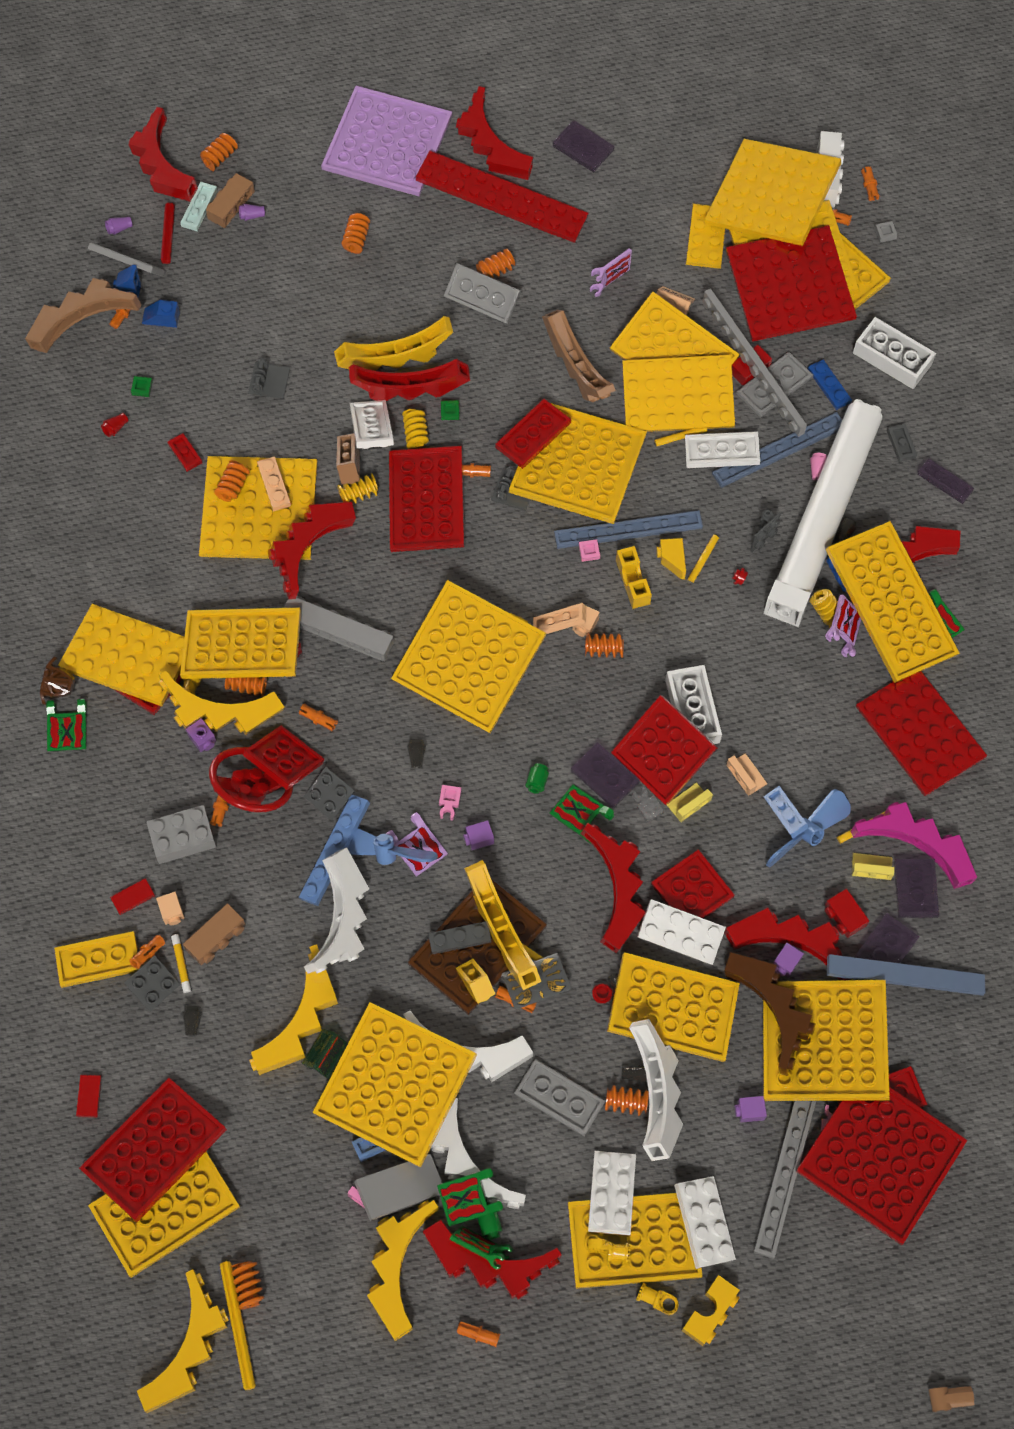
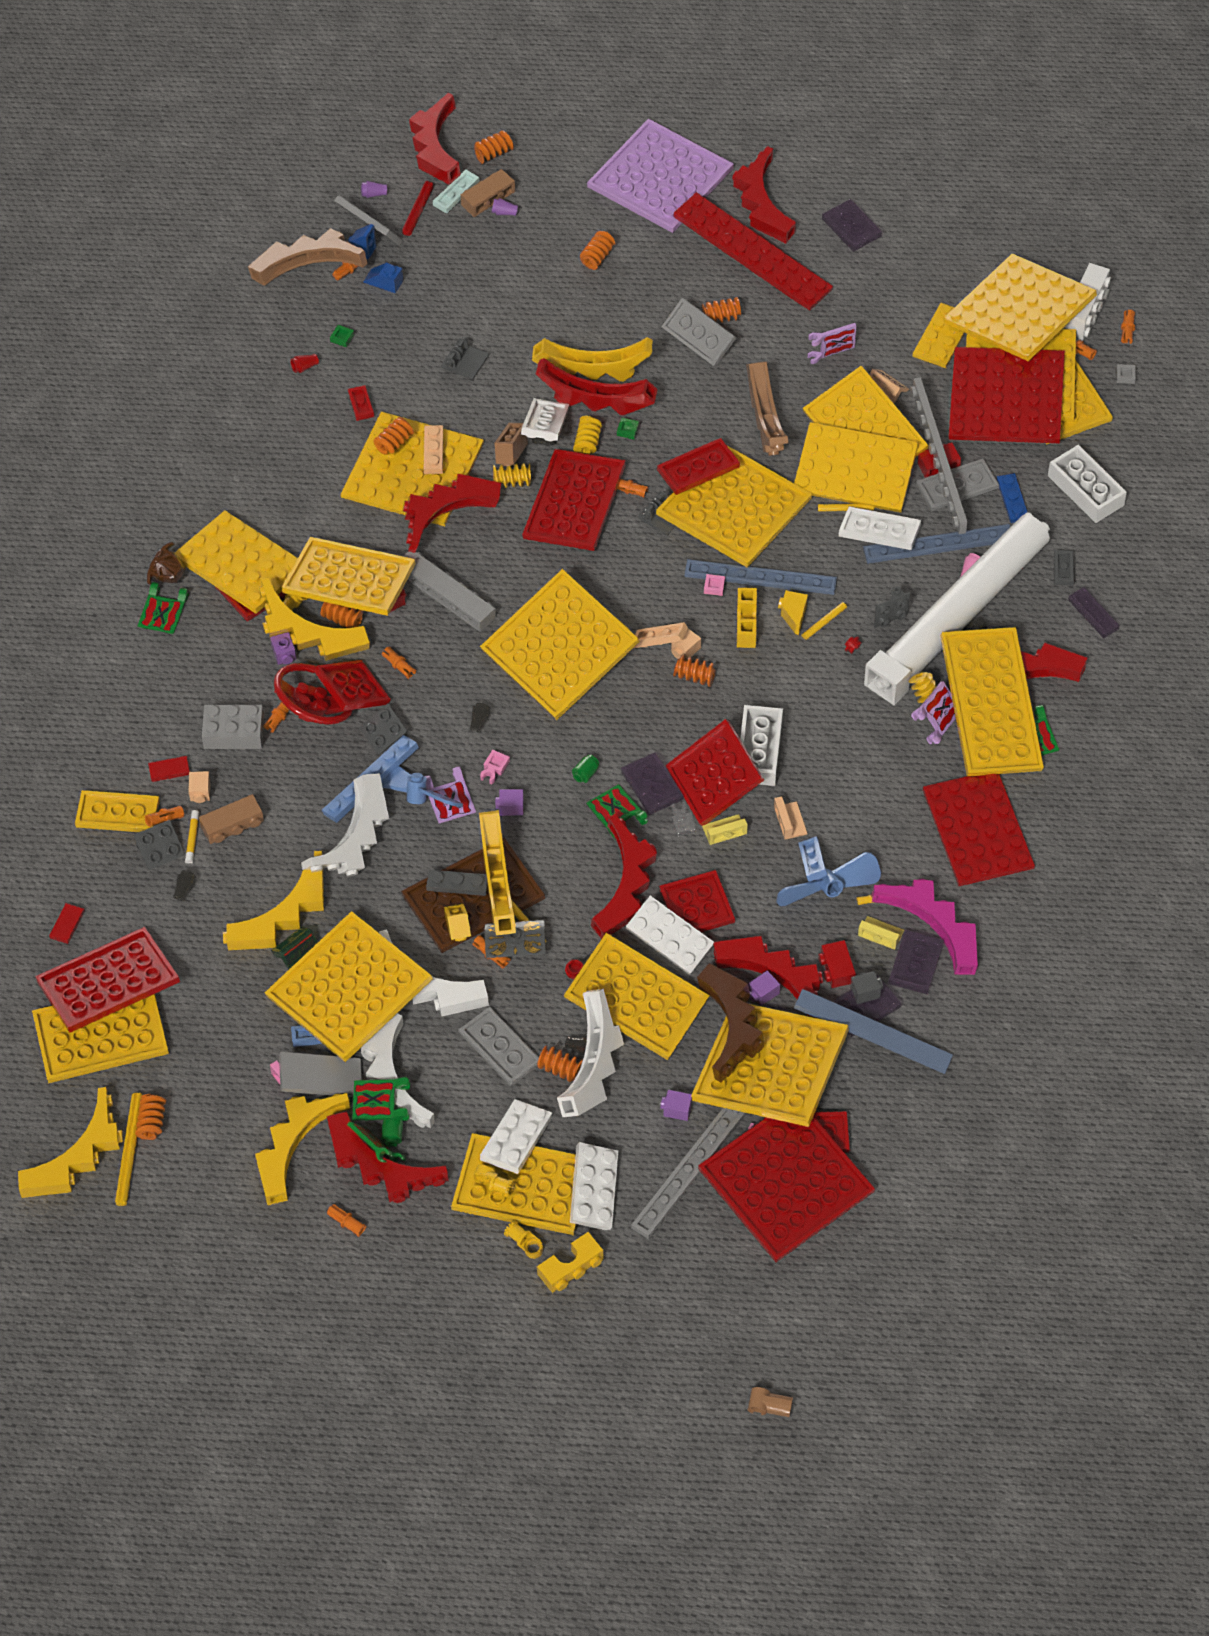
camera: 20 degrees right, 10 degrees down
none -> dark grey brick [850,971,883,1004]

